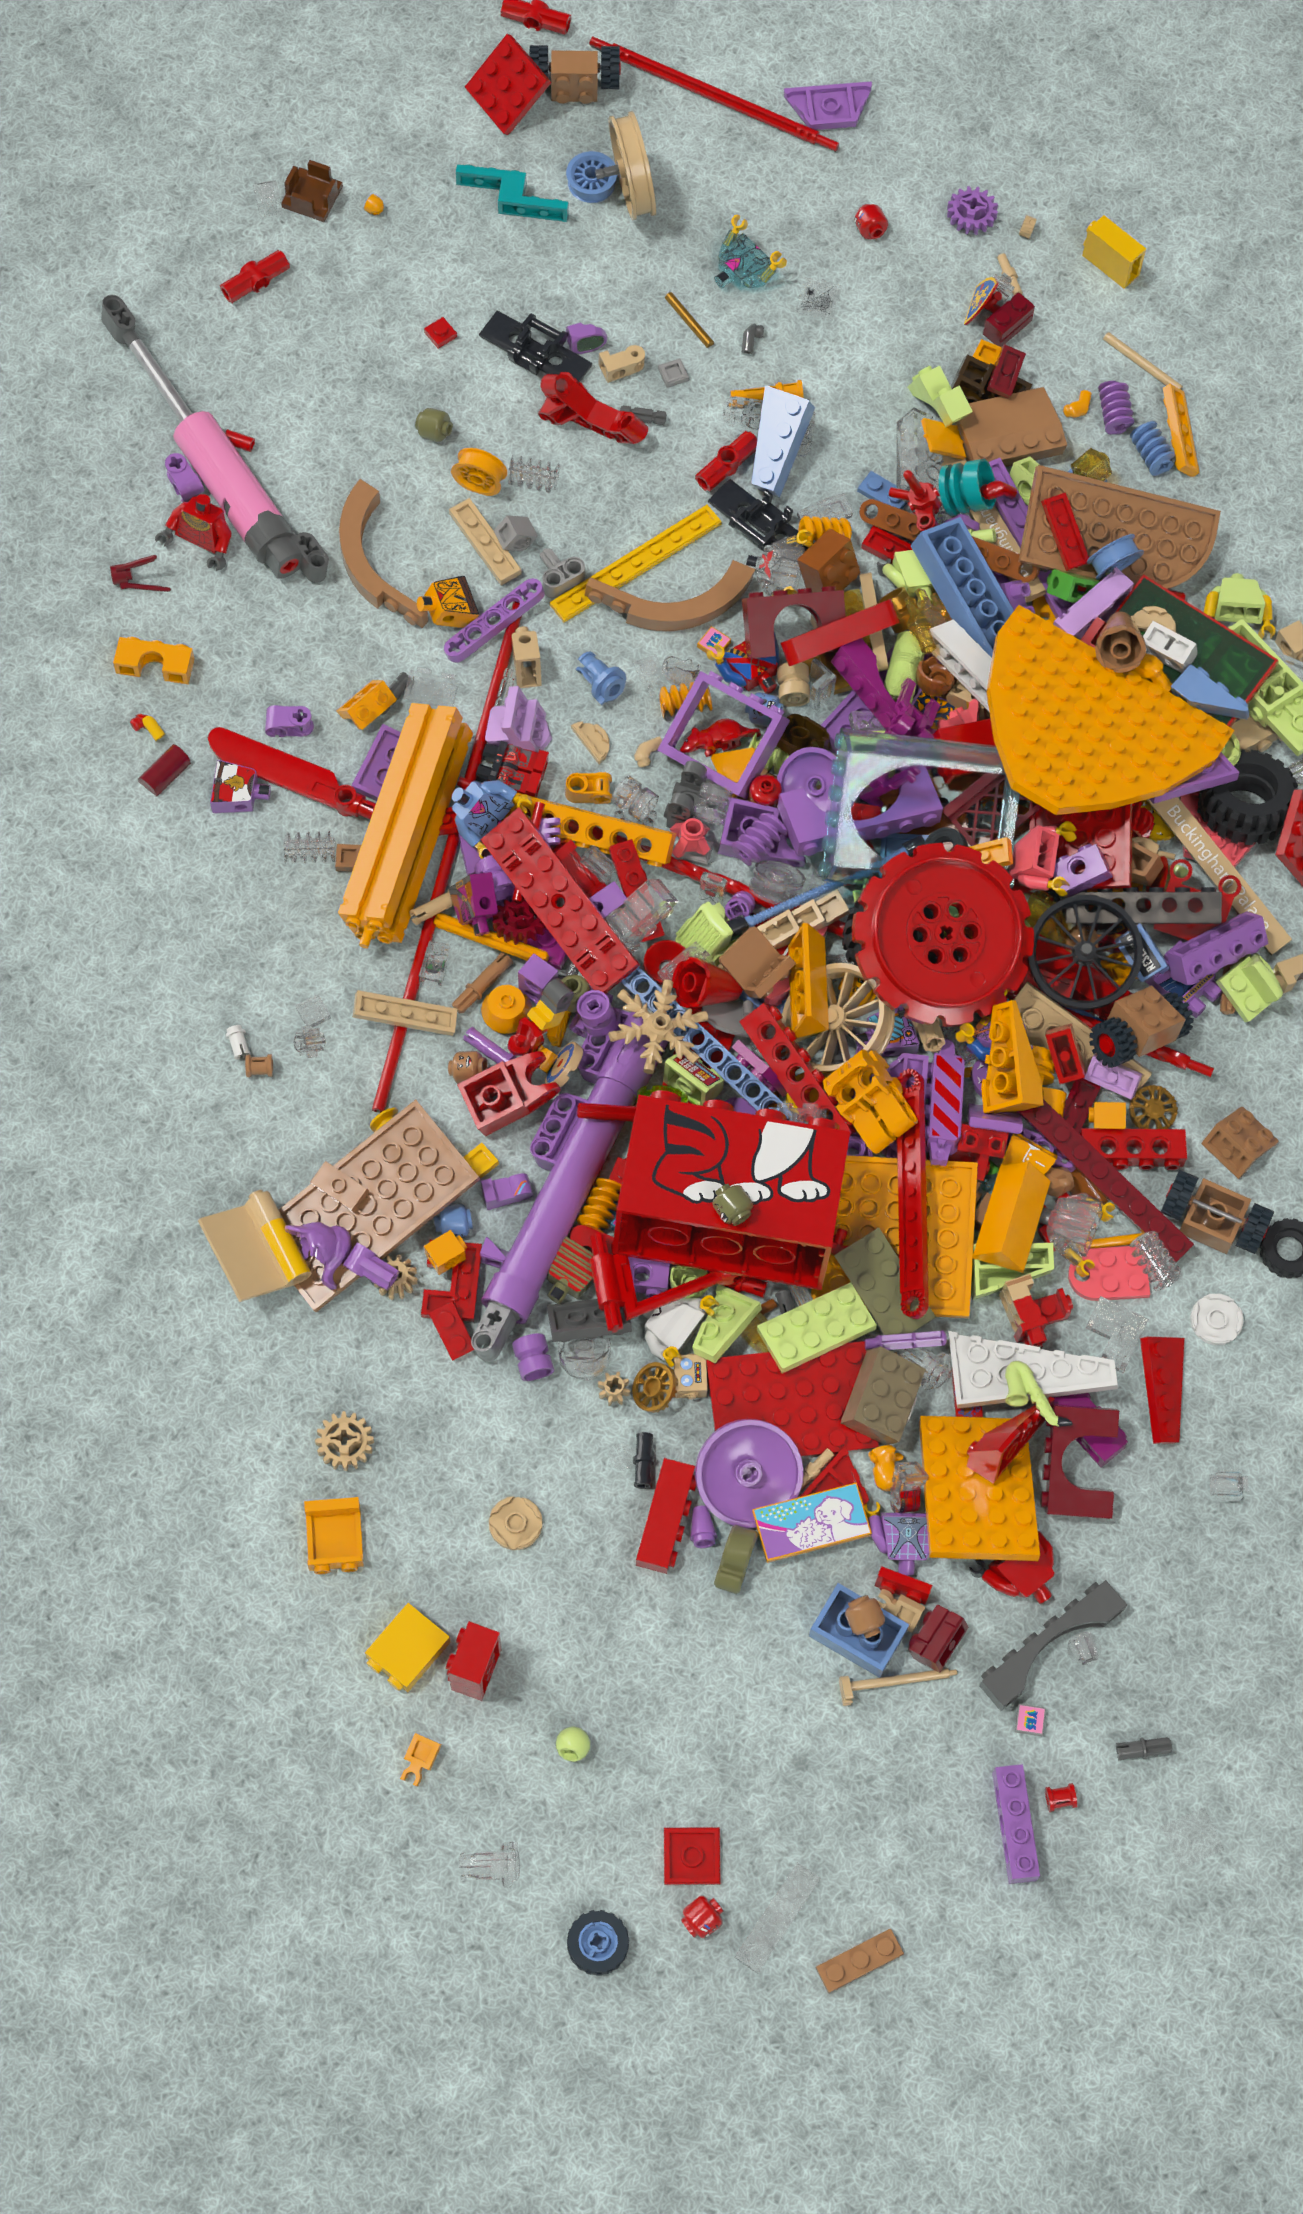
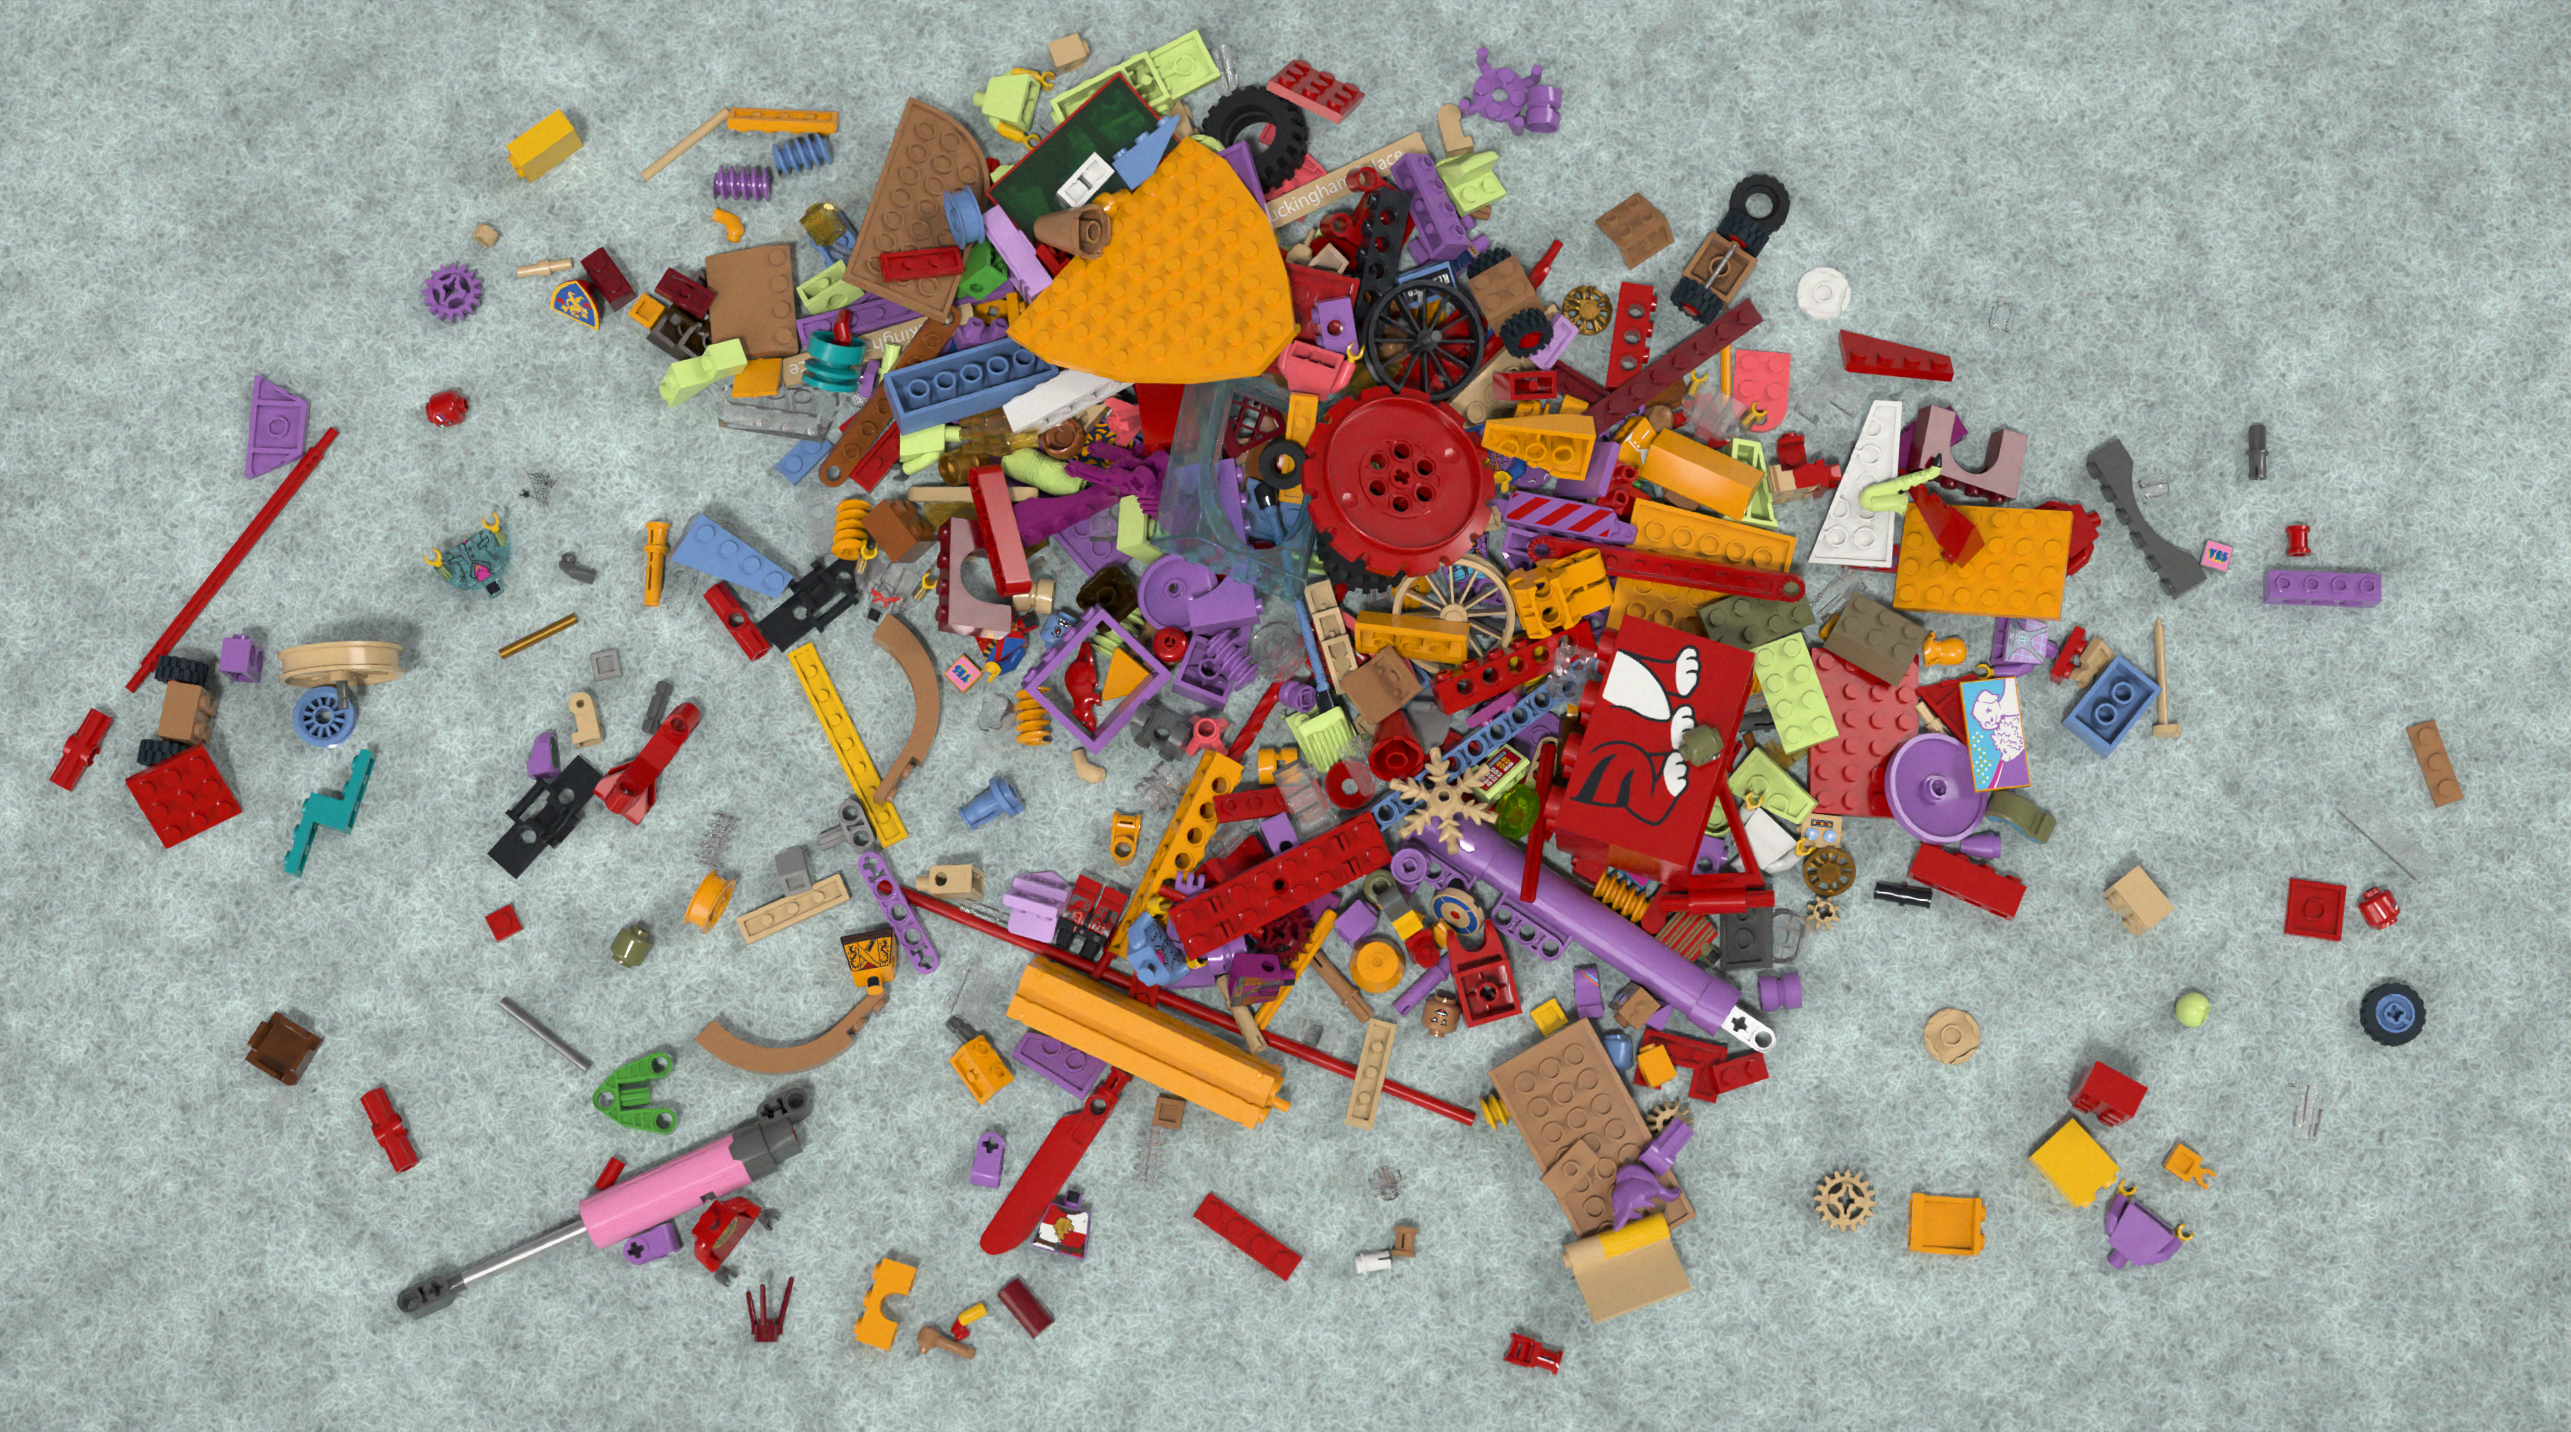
camera: 75 degrees left, 10 degrees up
light orange hinge [364,194,384,215] -> none
tan tile [571,722,609,764] -> none
clear wheel [692,782,733,826] -> none
medium nougat head [845,1595,885,1638] -> none
medium lavender piece [864,1330,947,1350] -> none
red piece [889,470,942,532] -> none
clear leg [890,1461,929,1513] -> none
dark red brick [908,1605,969,1673] -> none
clear gear [993,273,1015,302] -> none
light orange brick [1089,1102,1126,1129] -> none
clear piece [1130,1231,1181,1291] -> none
tan tile [1131,606,1176,633] -> none
none -> medium lavender brick [219,634,264,683]
none -> flat silver bar [498,997,593,1073]
none -> bright green connector [592,1052,678,1135]
none -> medium nougat piece [916,1326,975,1360]
none -> red plate [1193,1193,1302,1282]
none -> light orange wheel [1258,747,1298,785]
none -> red connector [1502,1333,1564,1376]
none -> medium nougat head [1608,982,1661,1031]
none -> tan brick [2103,865,2175,937]
none -> medium lavender torso [2105,1180,2194,1270]

